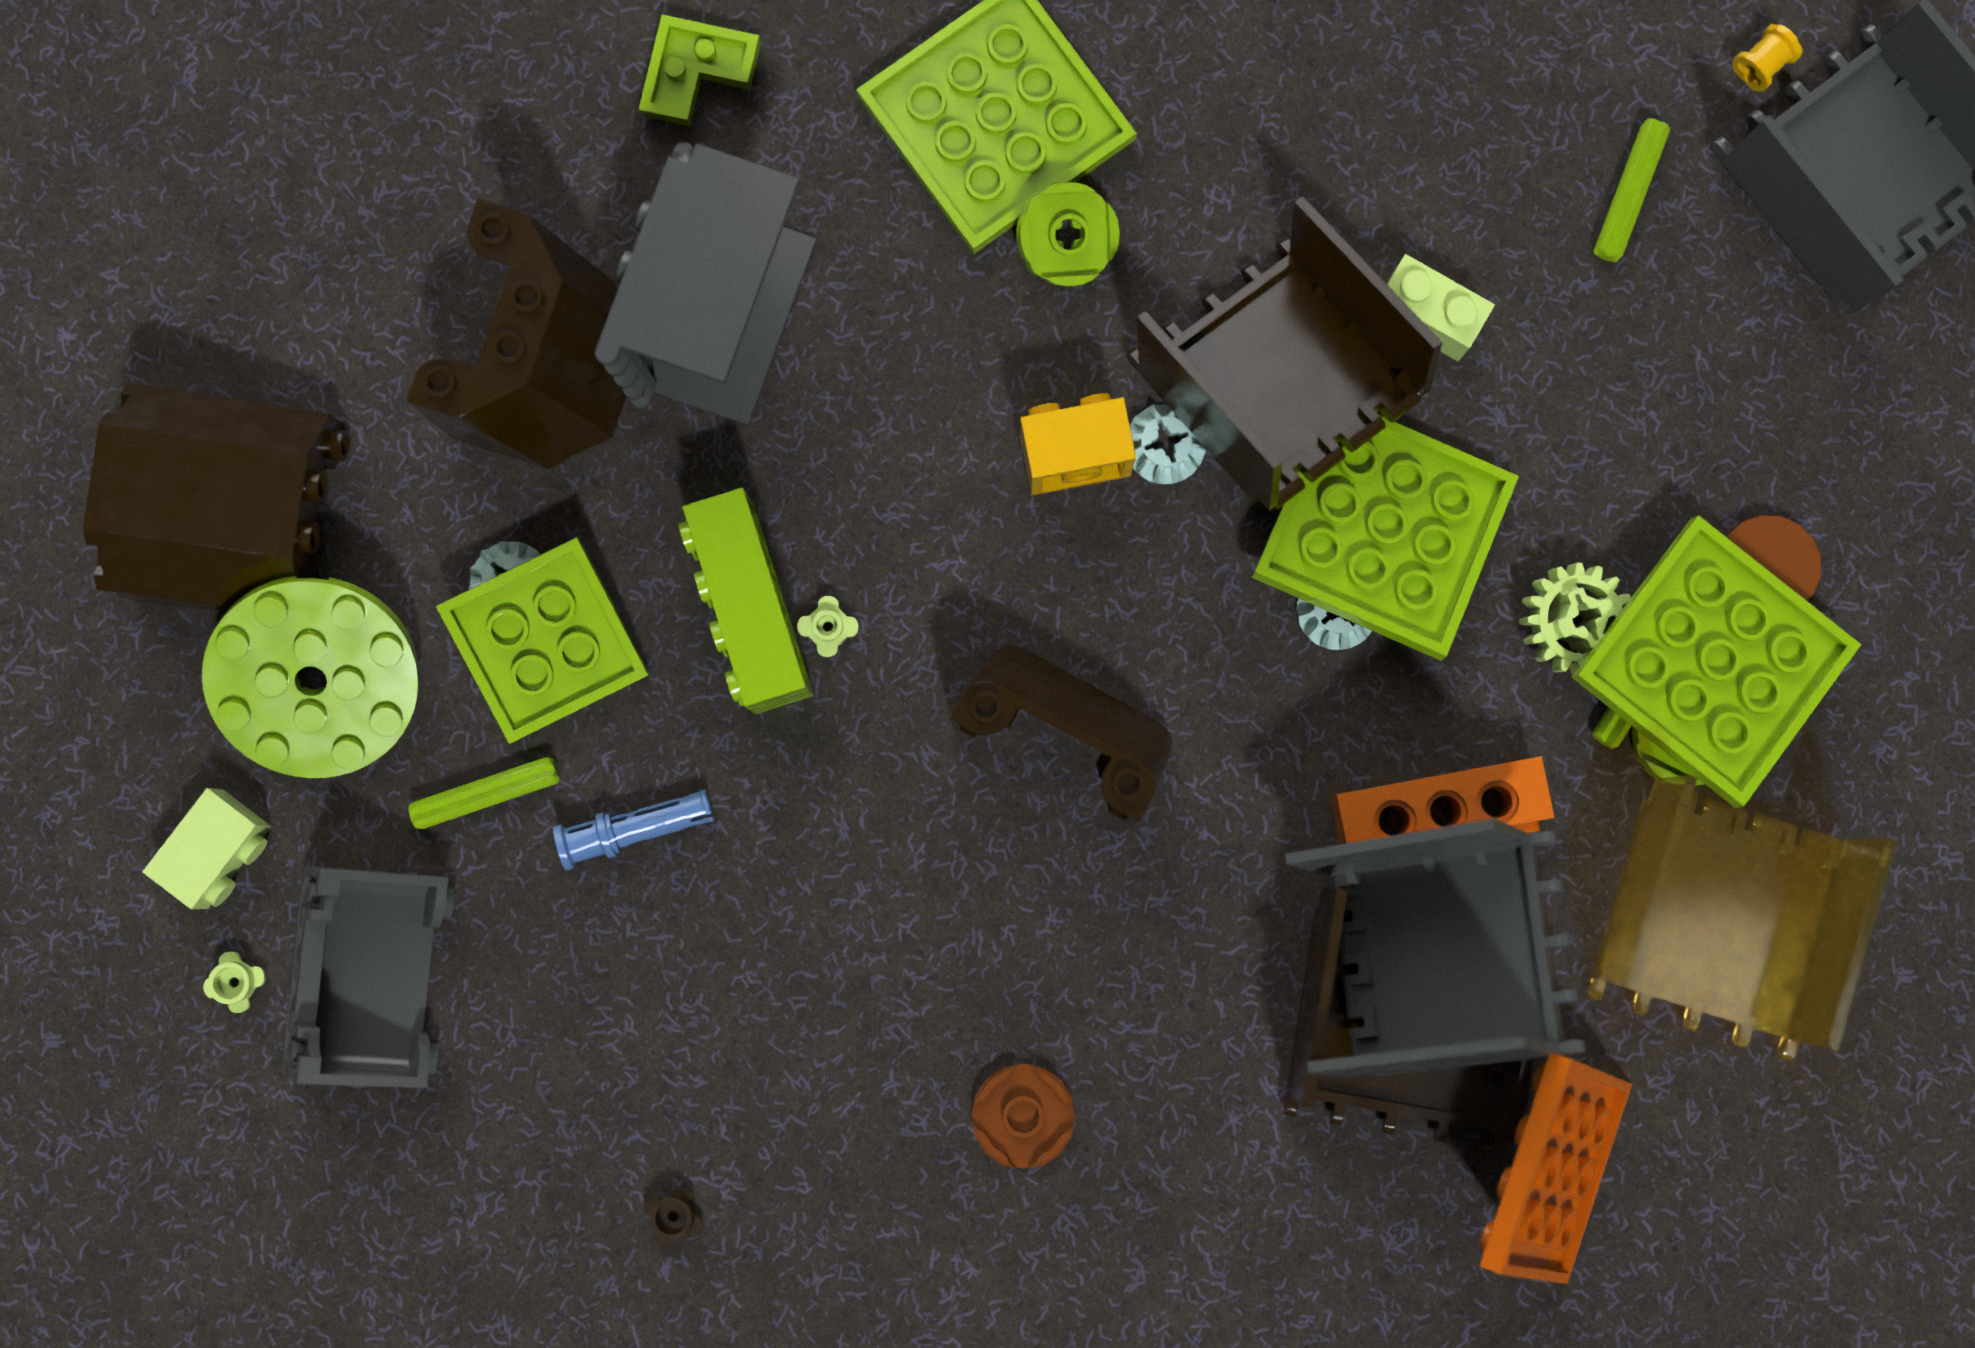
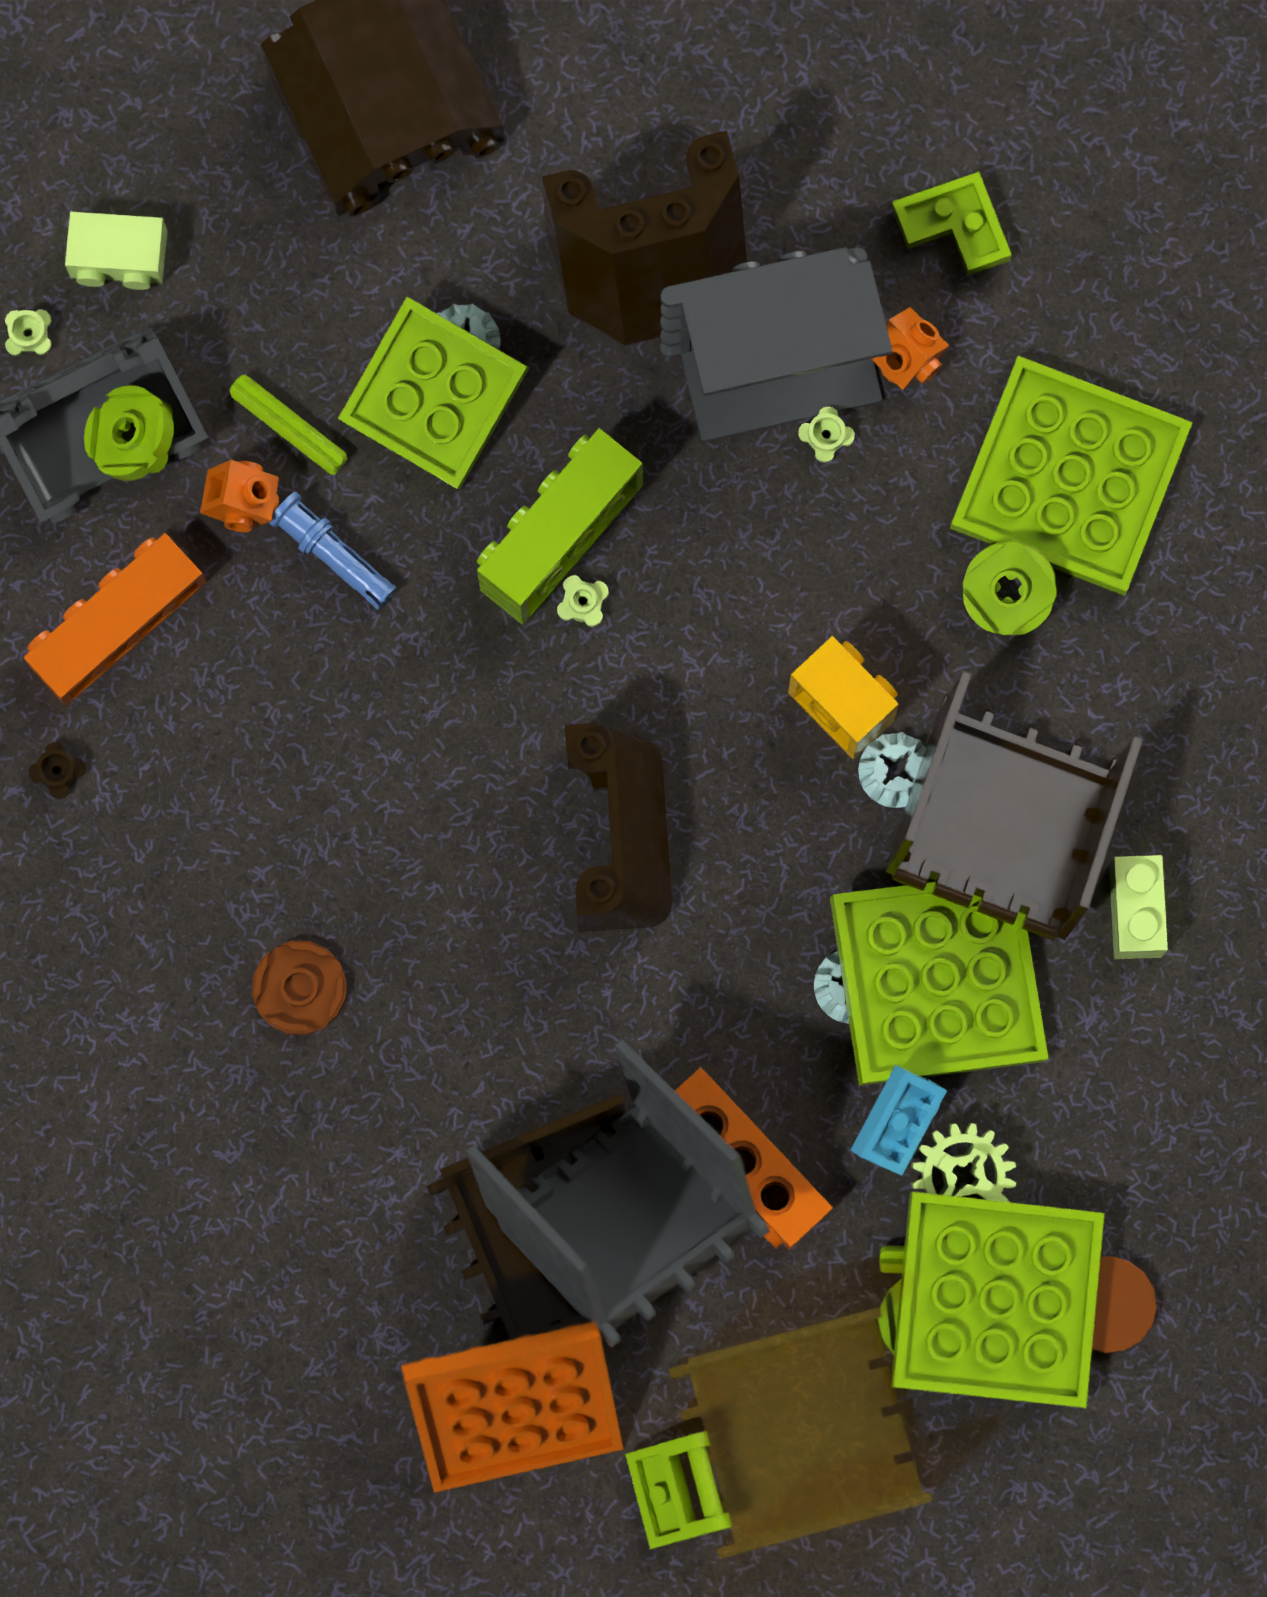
camera: 55 degrees right, 5 degrees down
lime plate [202,576,419,778] -> none
none -> orange brick [23,533,207,707]
none -> lime plate [84,385,174,481]
none -> orange brick [200,460,279,532]
none -> lime plate [625,1431,732,1549]
none -> yellowish green plate [798,407,854,462]
none -> medium azure bracket [851,1065,947,1176]
none -> orange brick [872,307,949,390]

